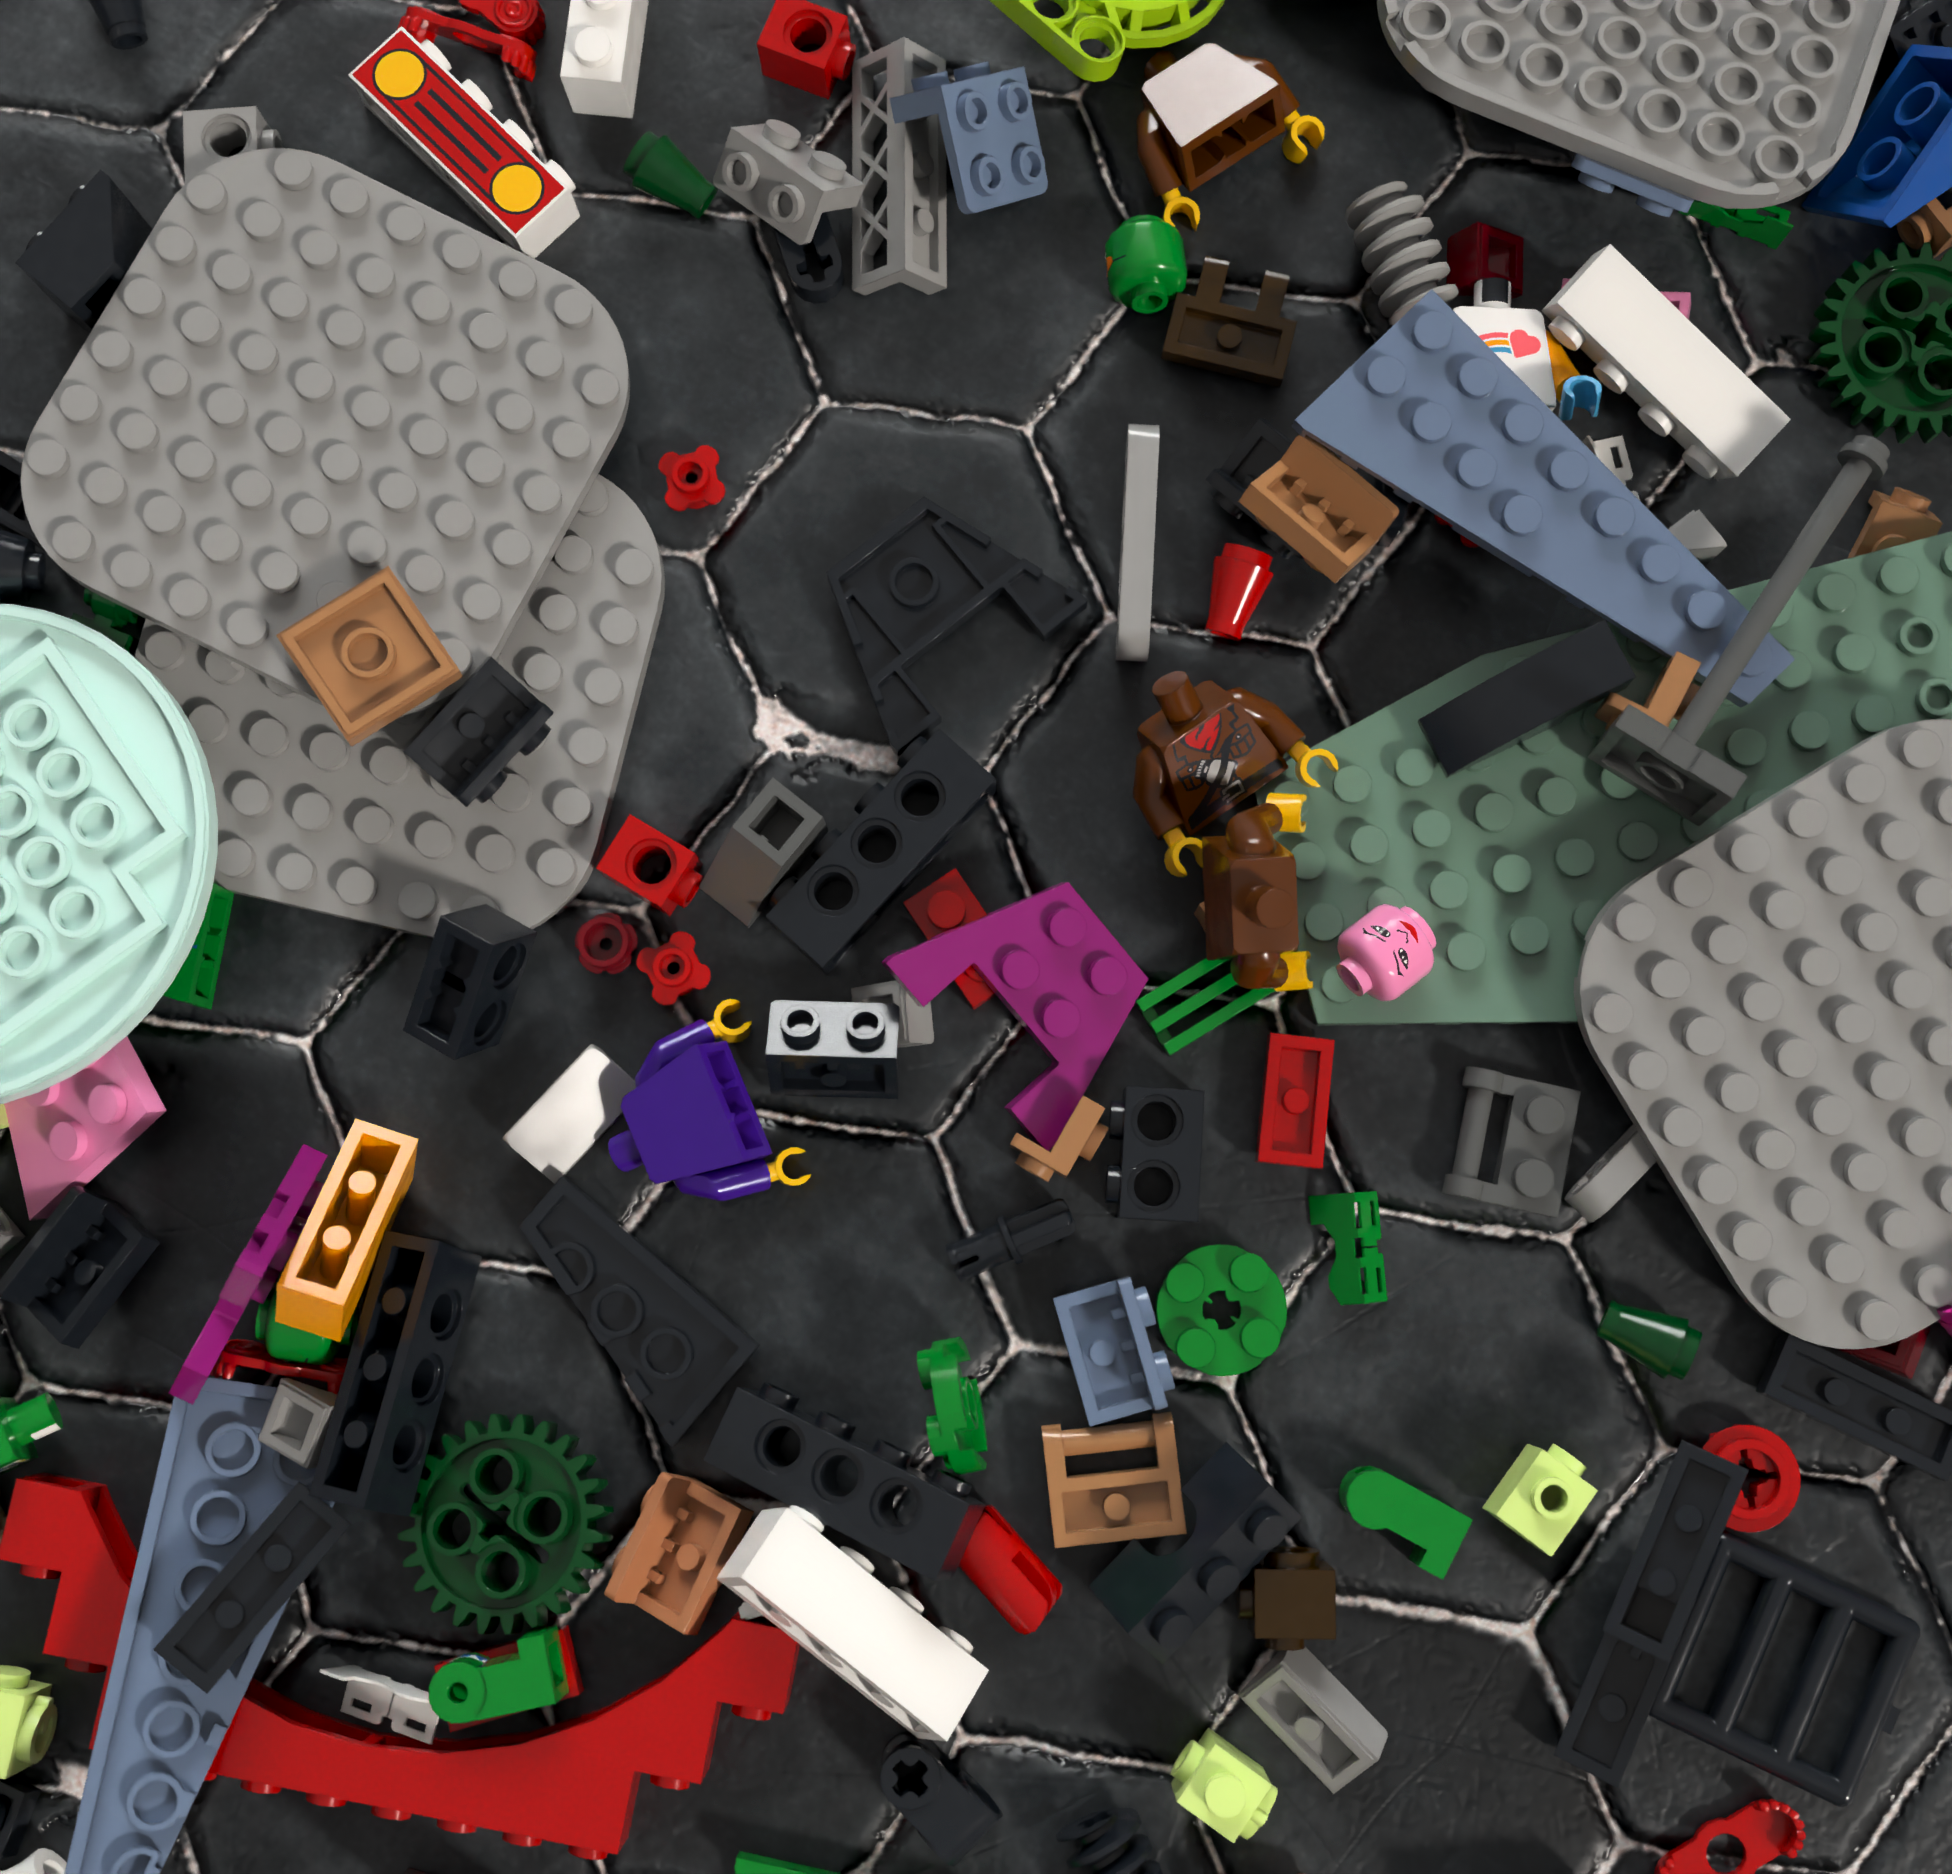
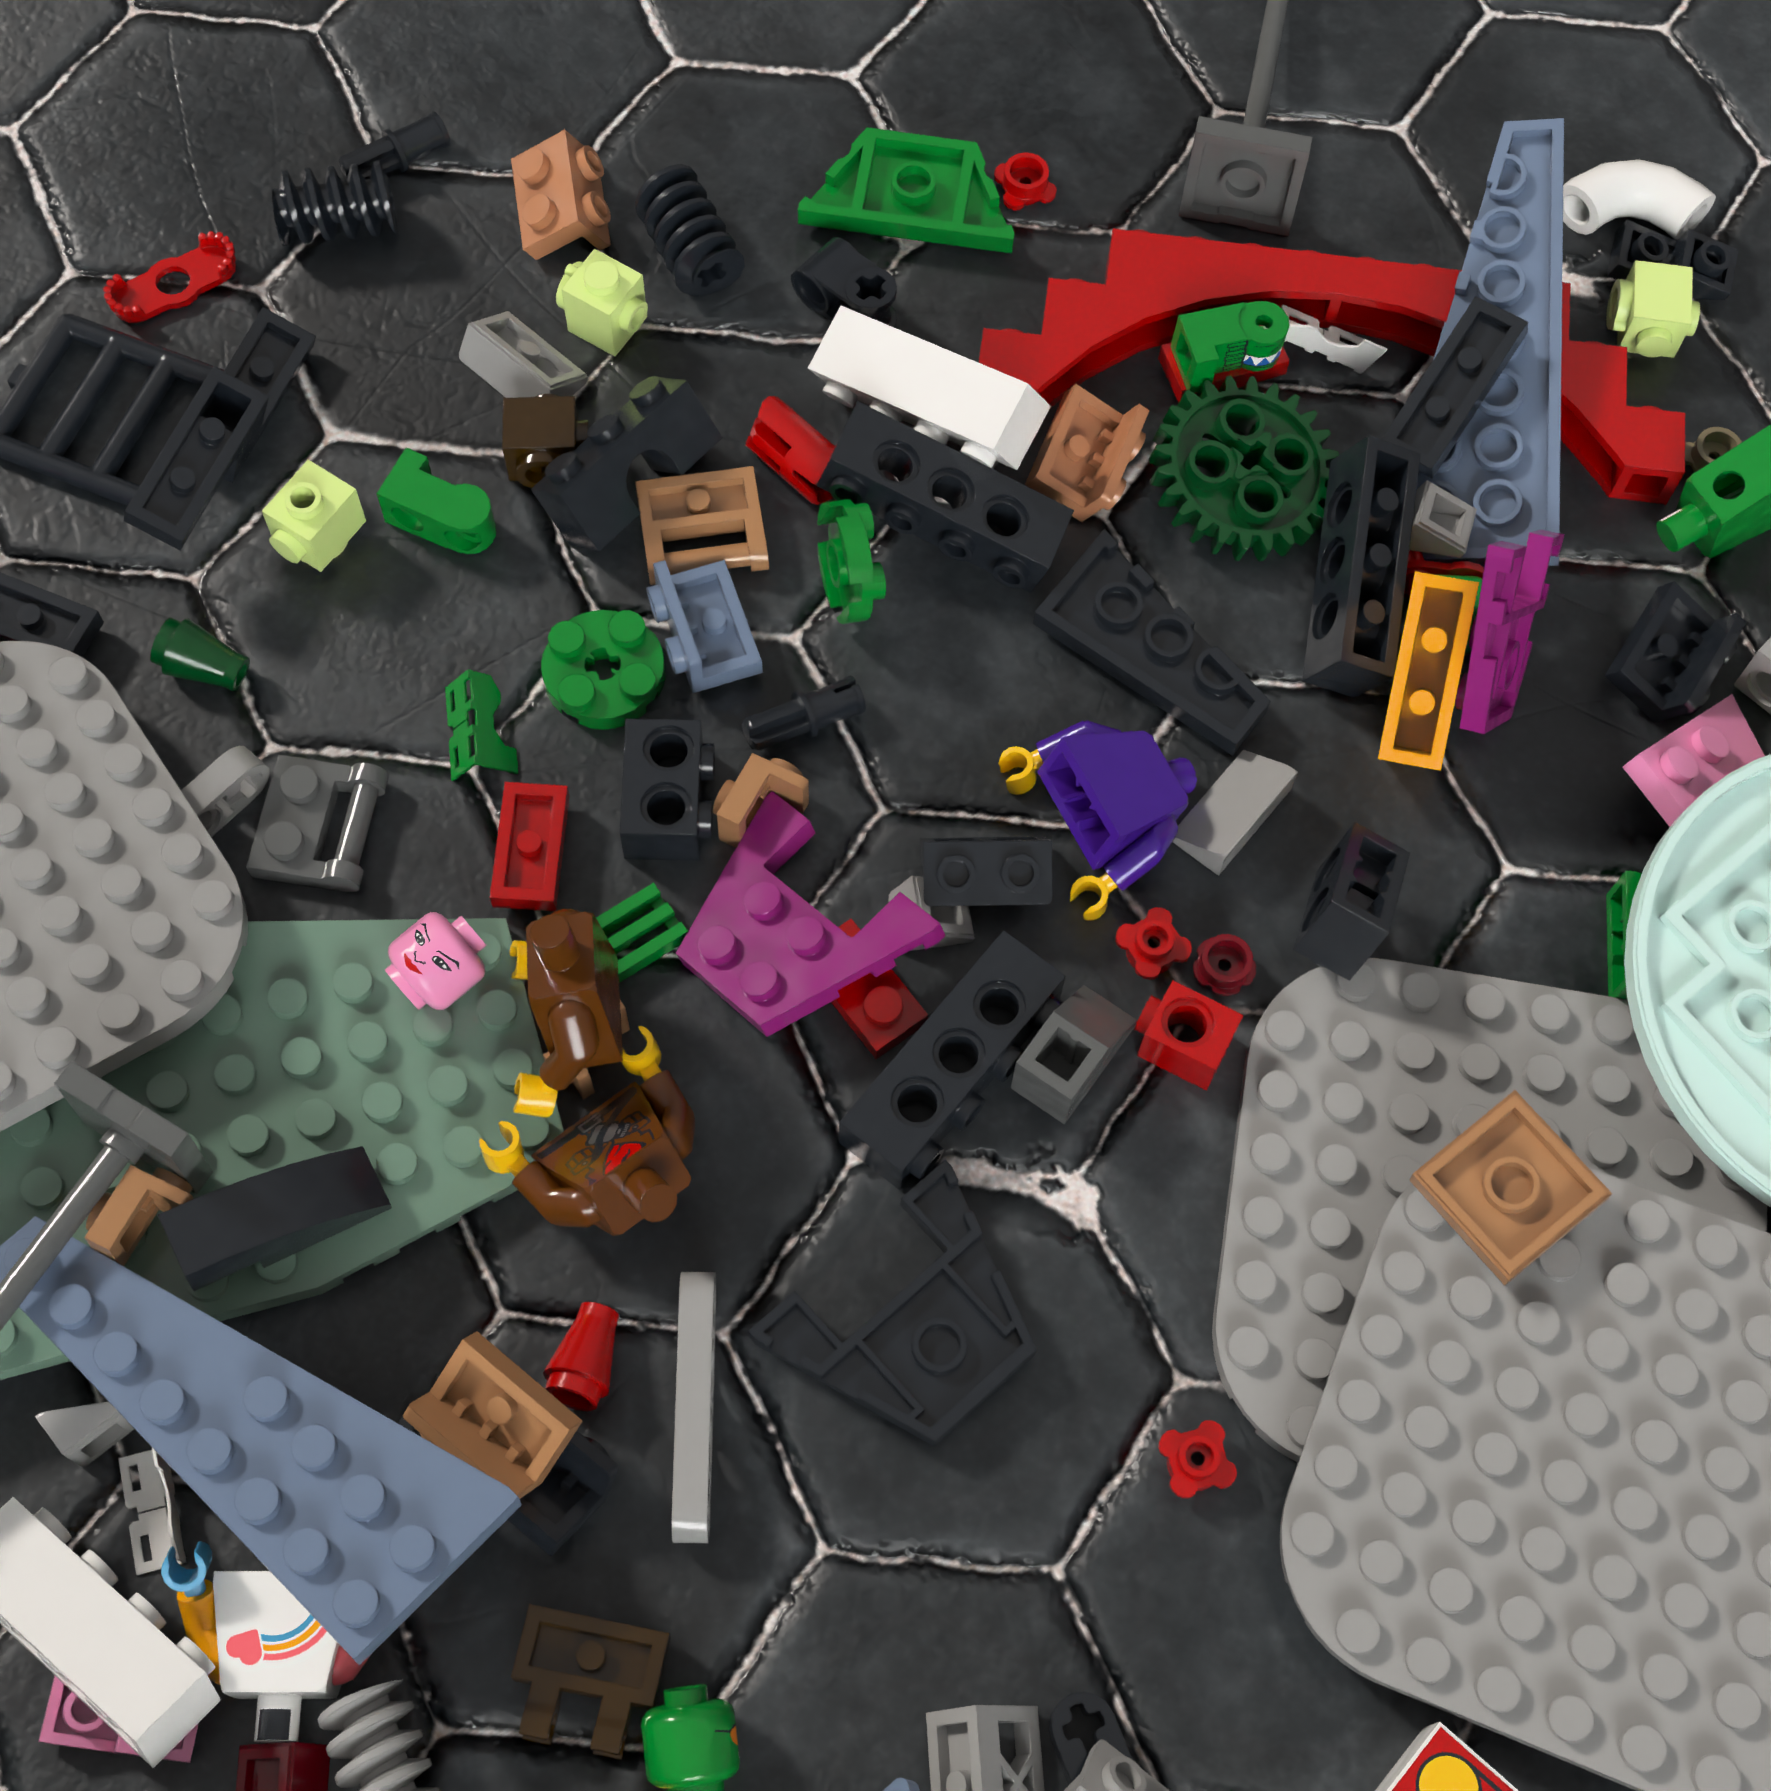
camera: 170 degrees right, 15 degrees down
black bracket [401,656,554,807] -> none
red gear [1702,1424,1801,1532] -> none

